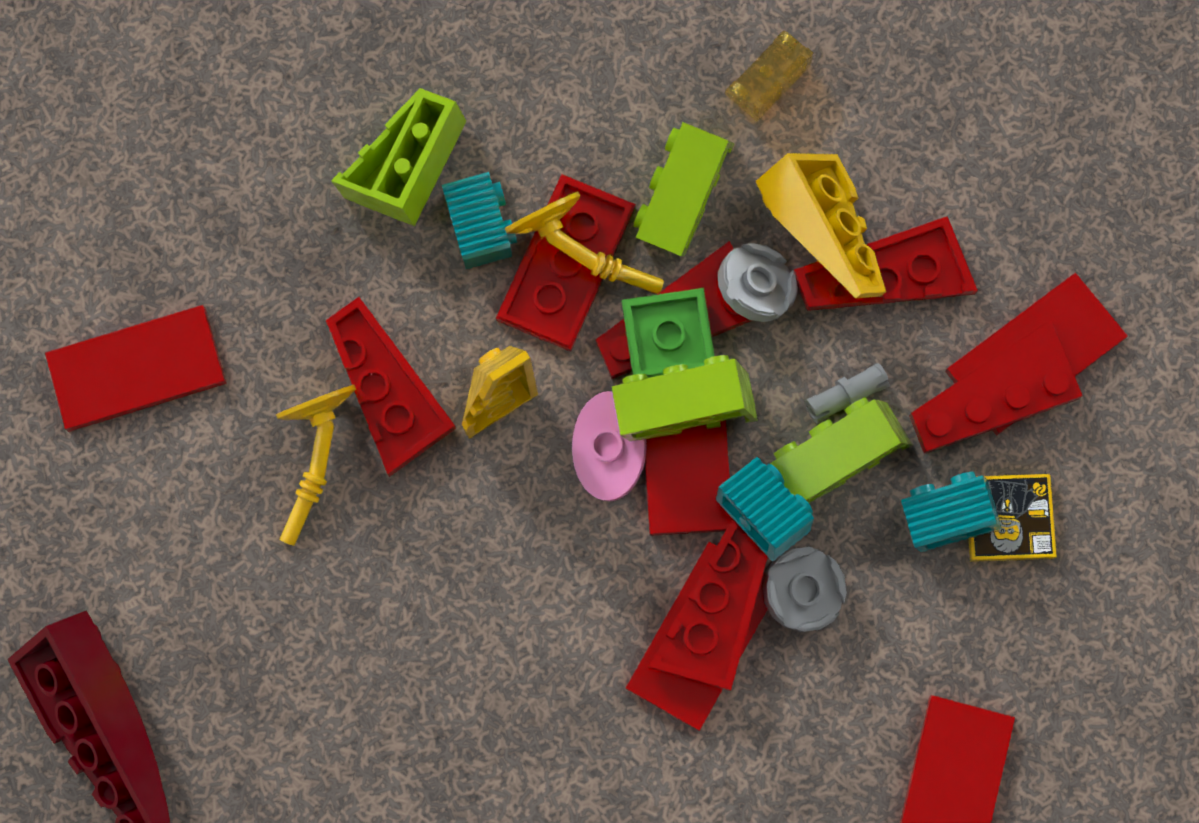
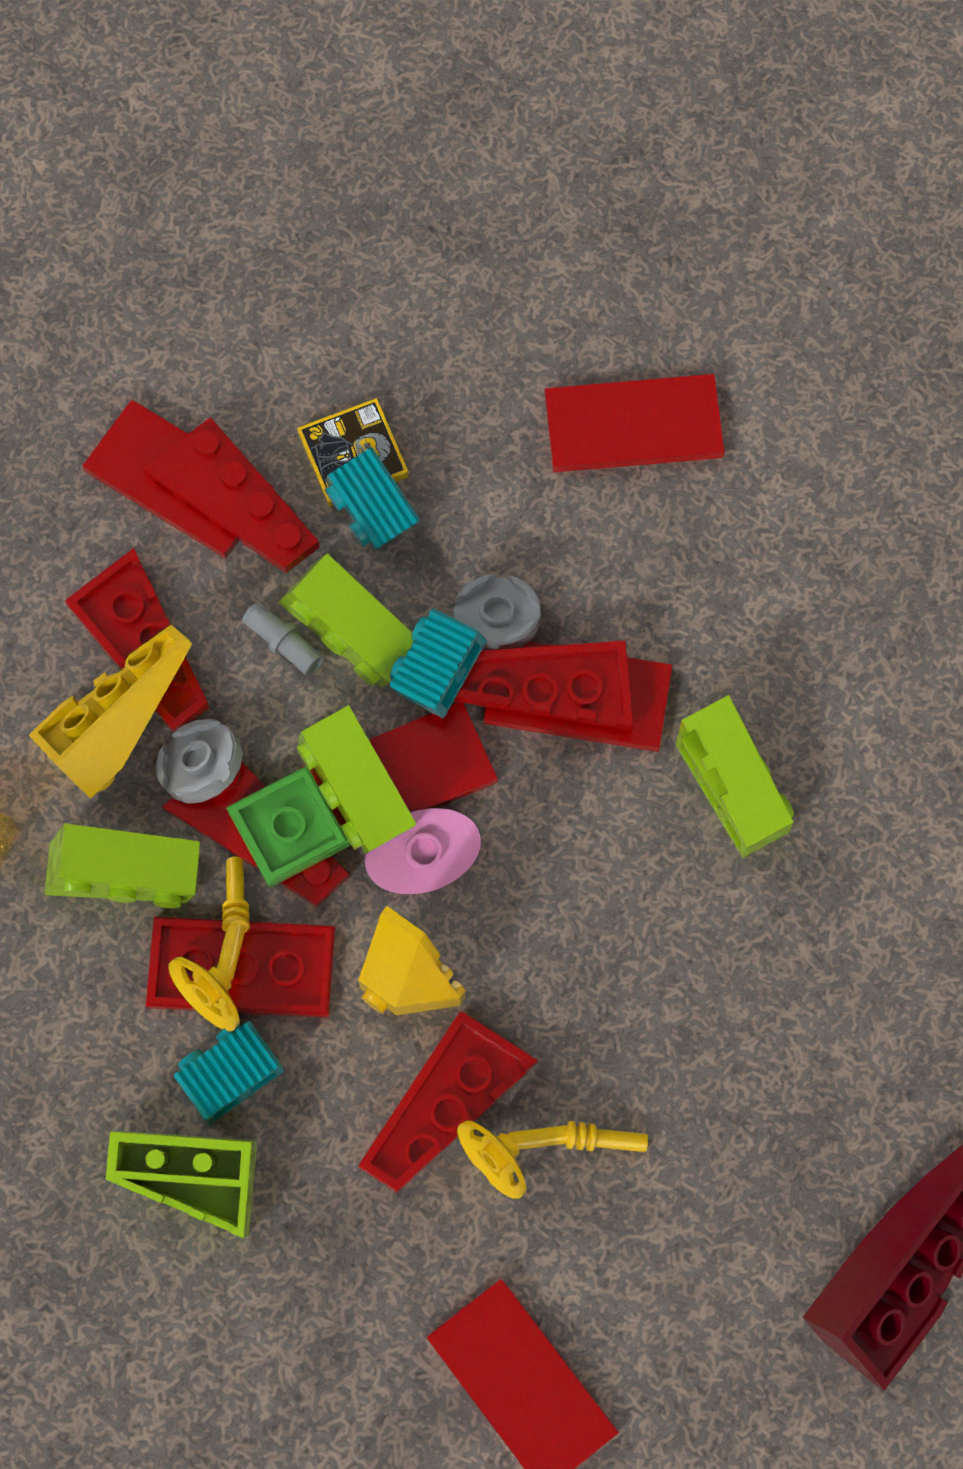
camera: 115 degrees left, 5 degrees down
none -> lime wedge [675,695,794,858]

